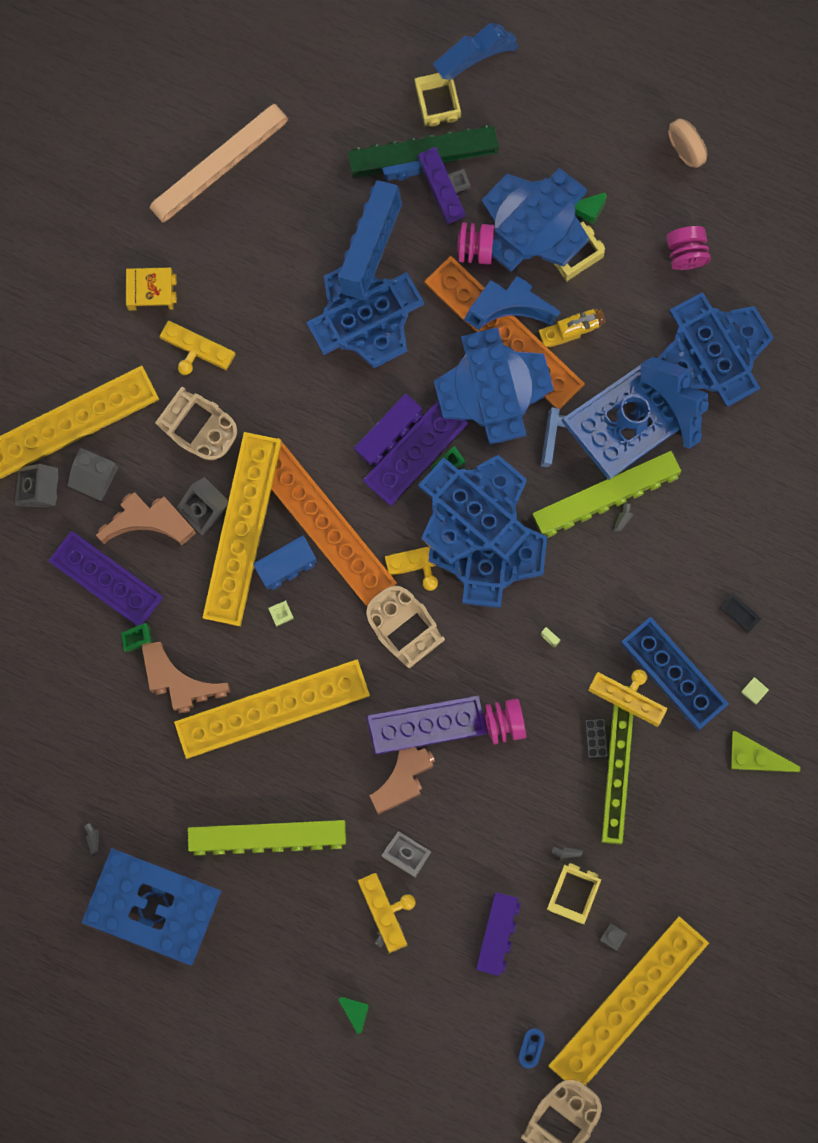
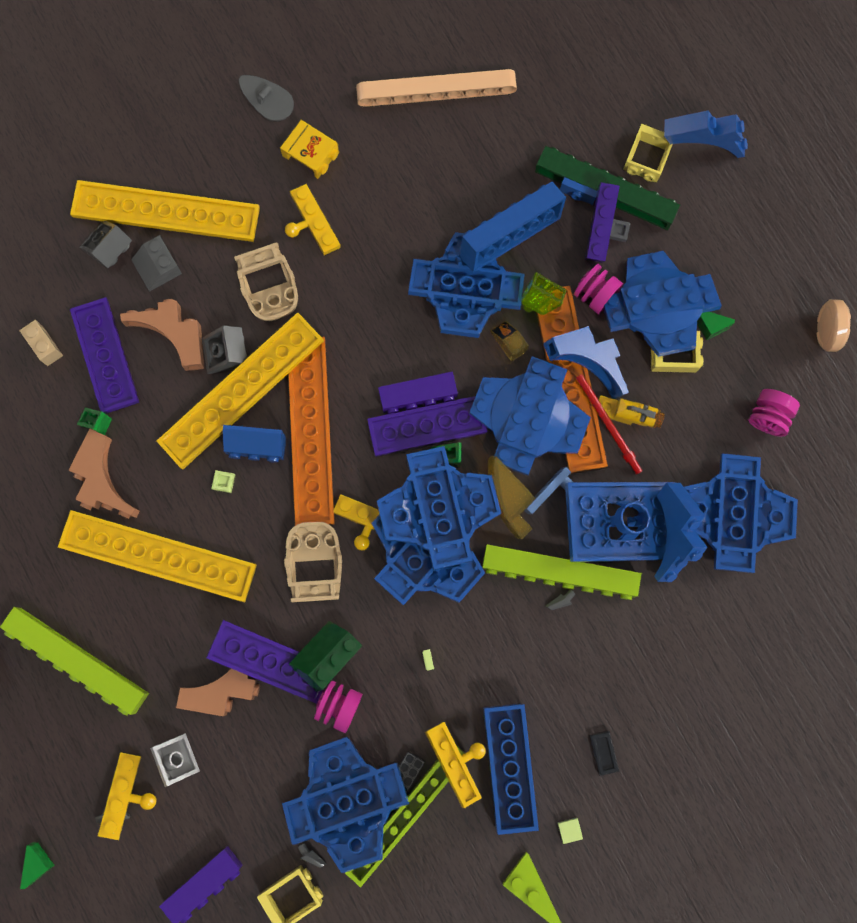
camera: 25 degrees right, 0 degrees up
none -> tan brick [19,320,63,366]
none -> dark grey shield [239,75,294,122]
none -> blue plate [282,737,409,873]
none -> dark green slope [289,621,363,692]
none -> clear yellow slope [488,456,536,540]
none -> clear yellow slope [490,321,529,362]
none -> clear neon green torso [521,272,567,315]
none -> red bar [576,374,643,475]

